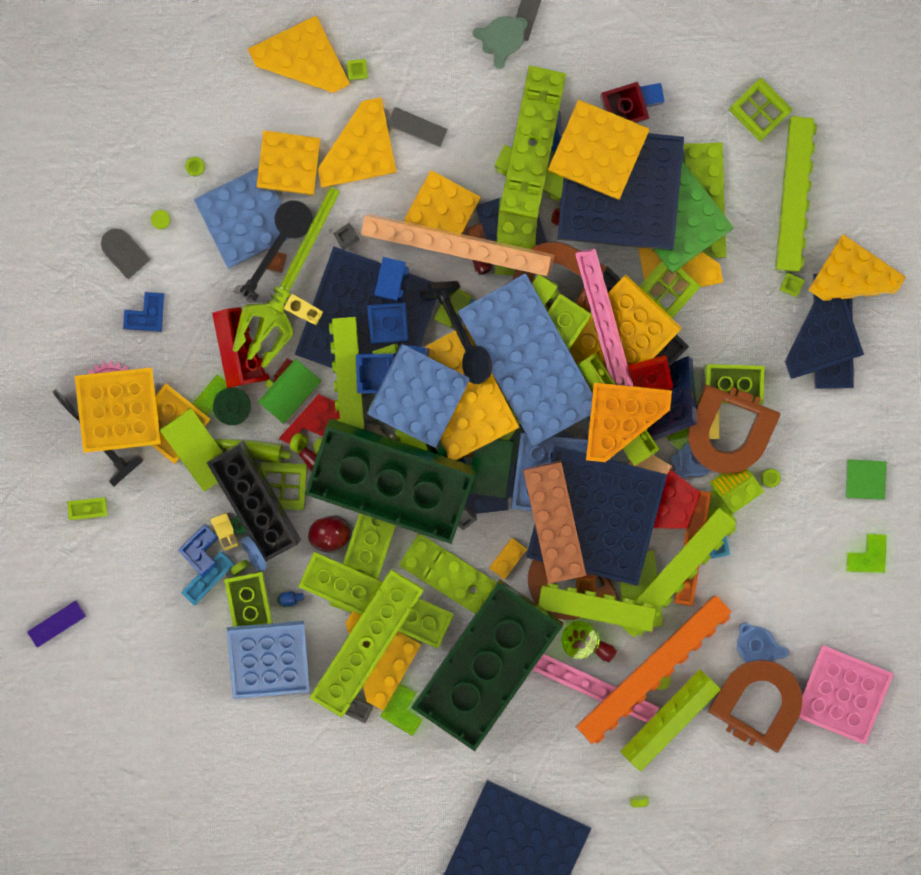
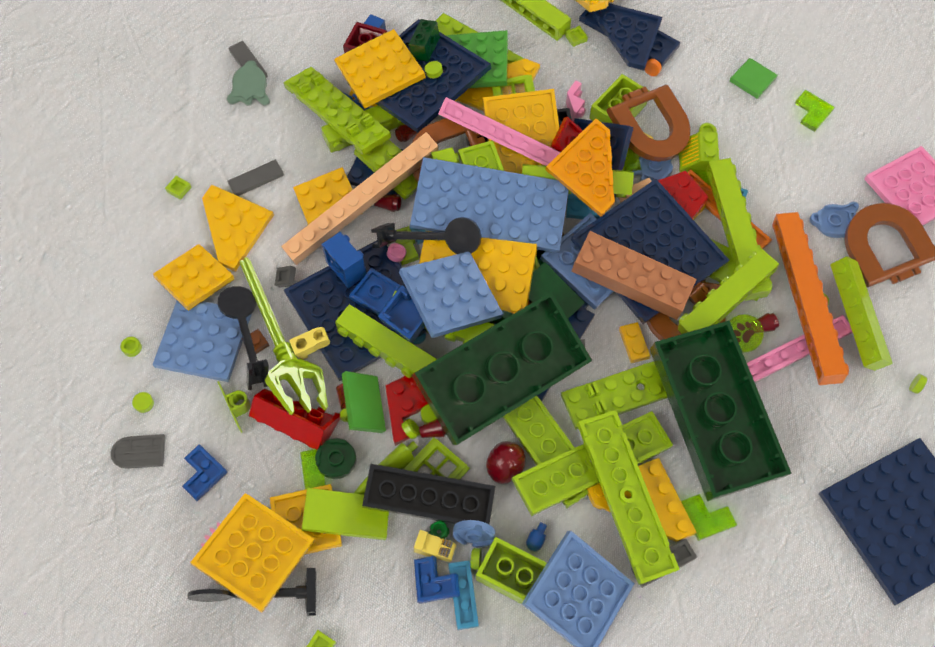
camera: 50 degrees left, 25 degrees down
yellow plate [248,16,350,93] -> none
none -> lime piece [217,381,251,433]
none -> bright pink tile [387,243,406,262]
none -> dark green brick [409,19,440,61]
none -> lime tile [425,61,443,78]
none -> bright pink slope [566,81,586,122]
none -> orange tile [645,59,662,76]

